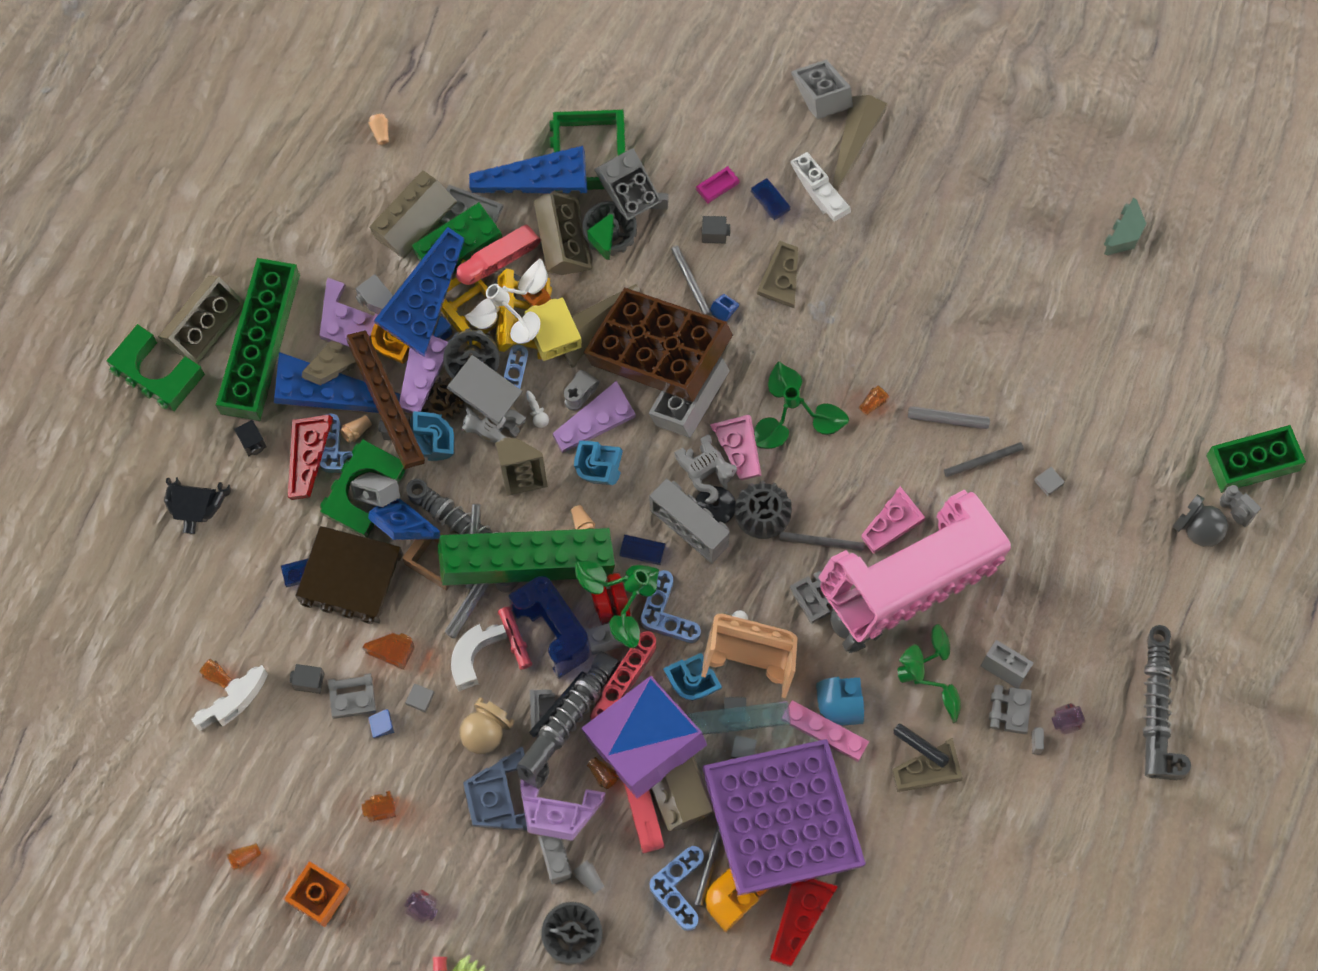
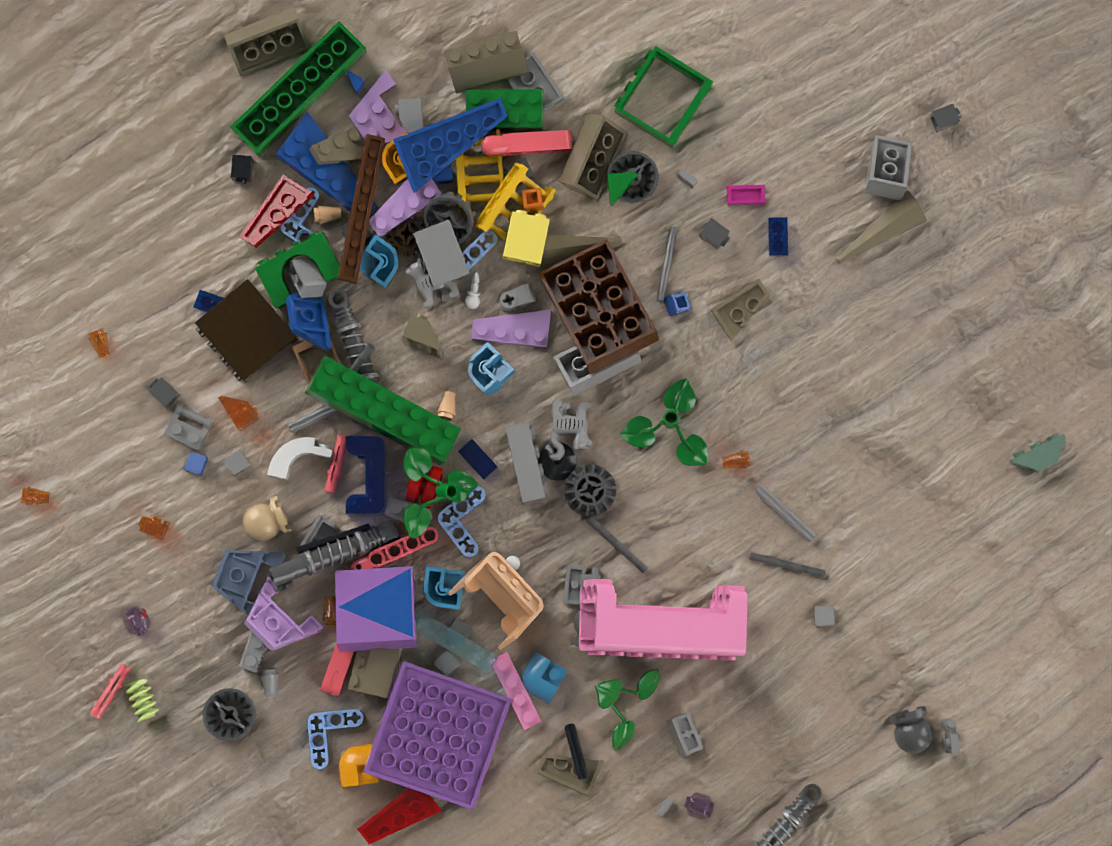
camera: 30 degrees right, 15 degrees up
green arch [106,324,205,412] -> none
black torso [164,477,231,534] -> none
white slope [191,665,268,731] -> none
orange brick [284,861,350,927] -> none
white plant [465,258,547,344] -> none
blue wing [469,146,587,193] -> none
light grey slope [594,148,662,221] -> none
flat silver bar [694,823,722,907] -> none
bright pink wing [710,415,762,480] -> none
white slope [791,152,851,222] -> none
bright pink wing [861,486,925,554] -> none
light grey plate [989,685,1032,734] -> none
green brick [1206,425,1306,493] -> none
none -> blue slope [346,71,365,96]
none -> dark grey brick [929,104,961,133]

